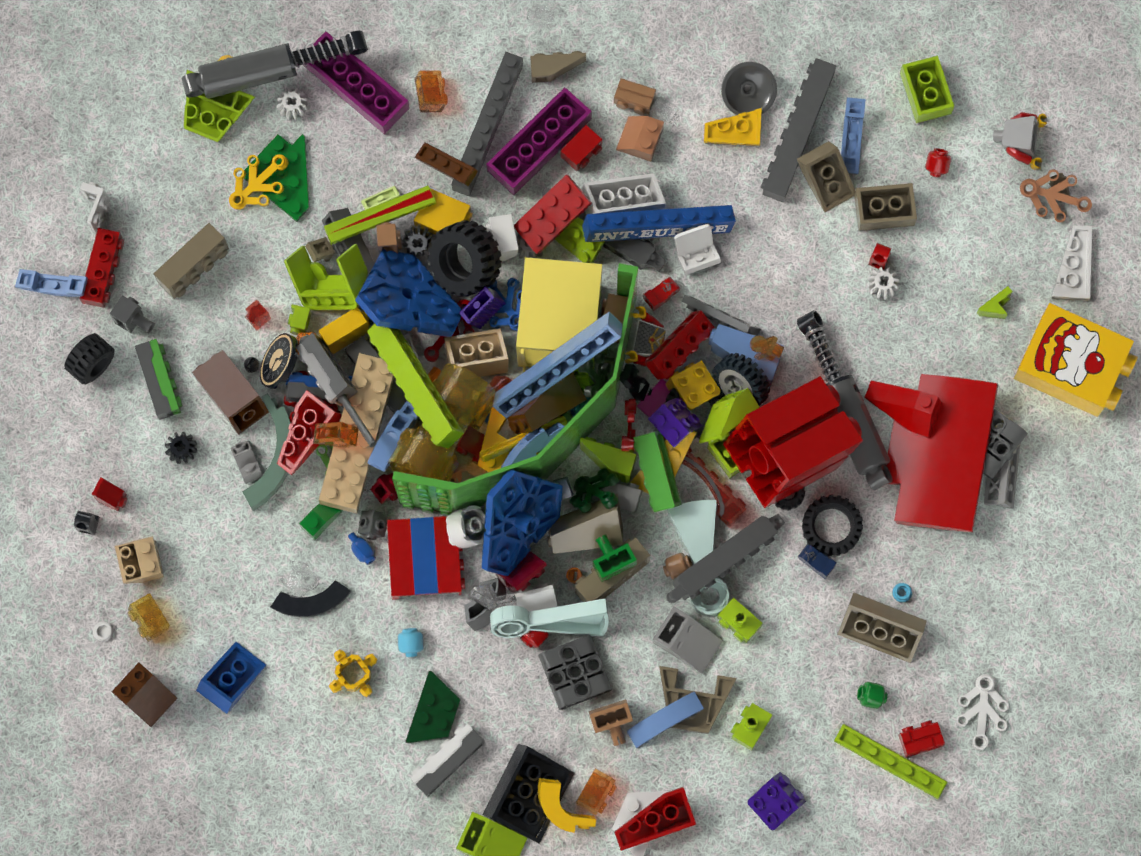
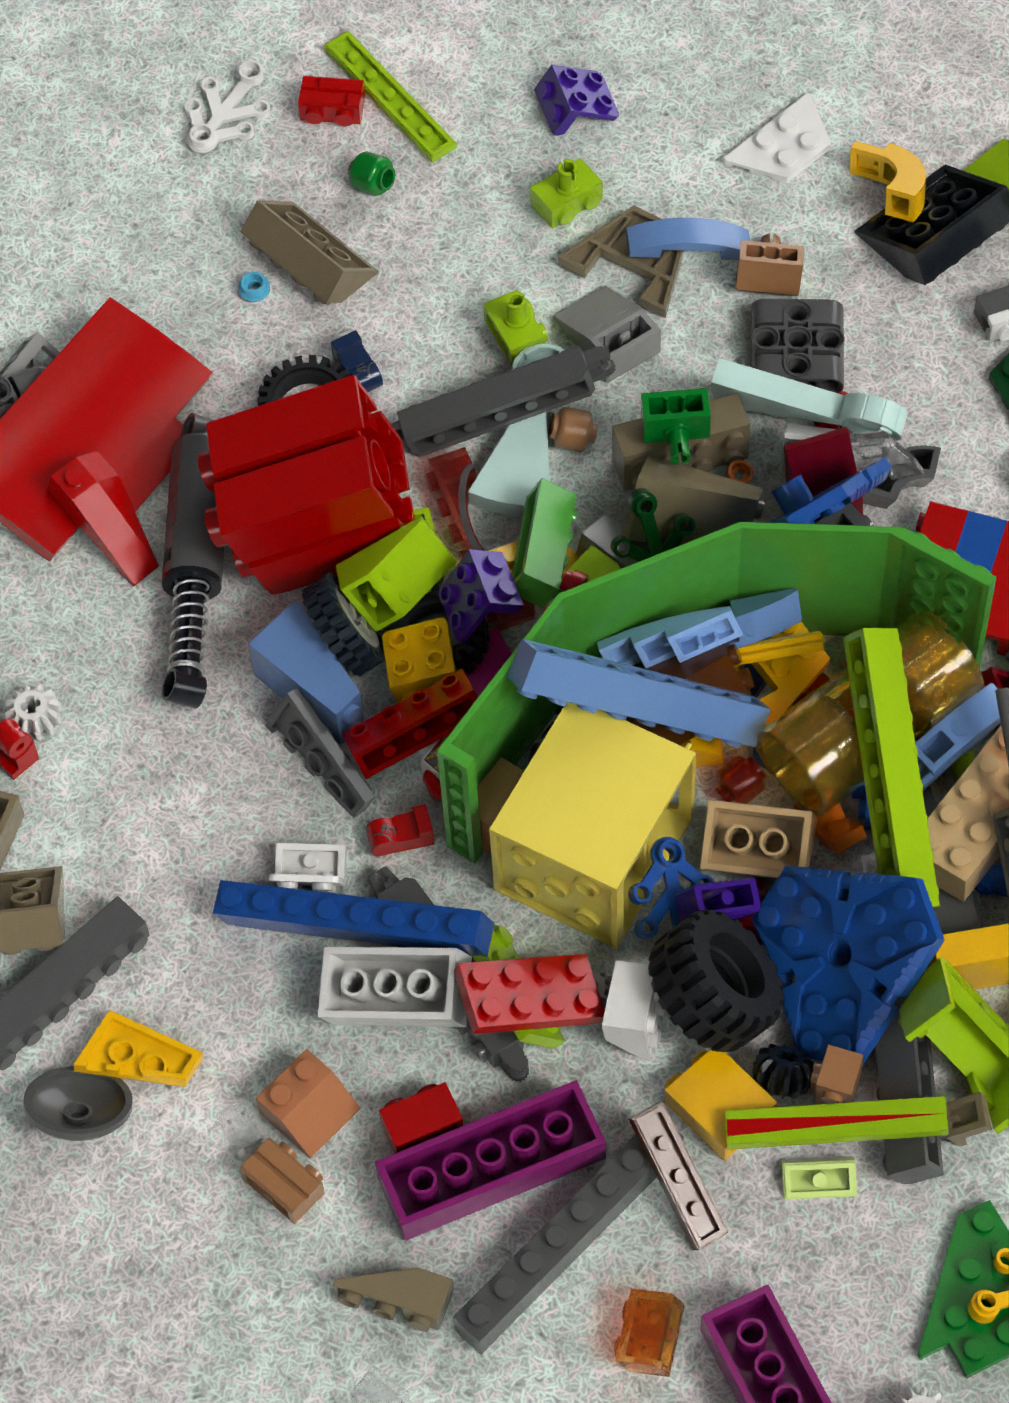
camera: 155 degrees left, 15 degrees down
clear orange brick [576,768,617,816] -> none
red wedge [614,787,696,851] -> none
clear orange hips [750,335,784,361] -> none
none -> light blue slope [597,606,743,669]

